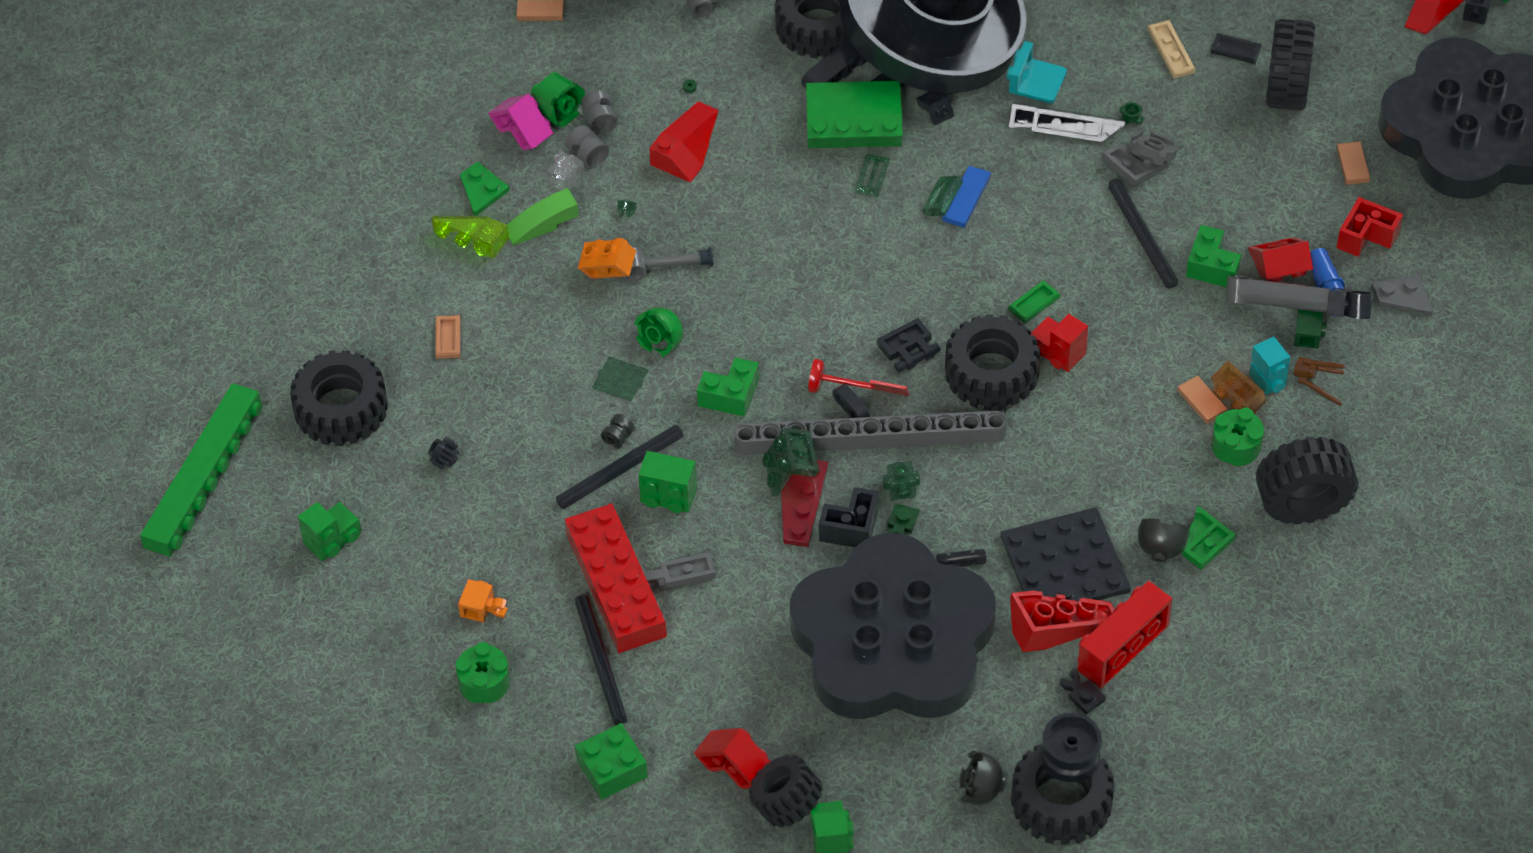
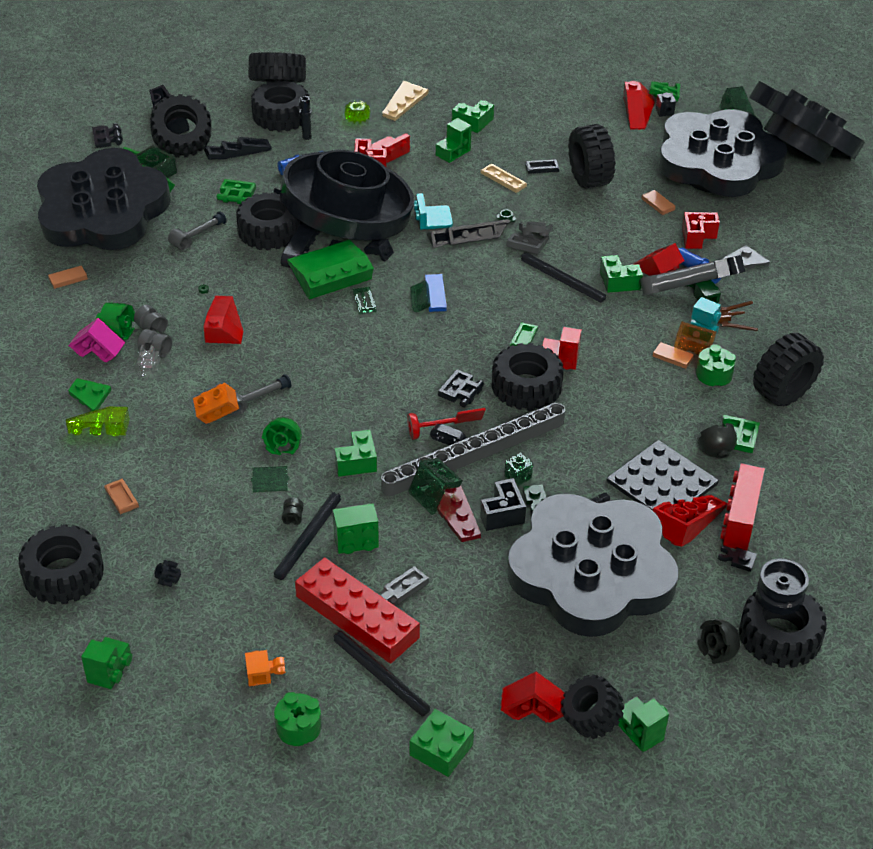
camera: 30 degrees left, 10 degrees down
bright green slope [504,188,579,246] -> none
clear green hinge [617,200,637,218] -> none

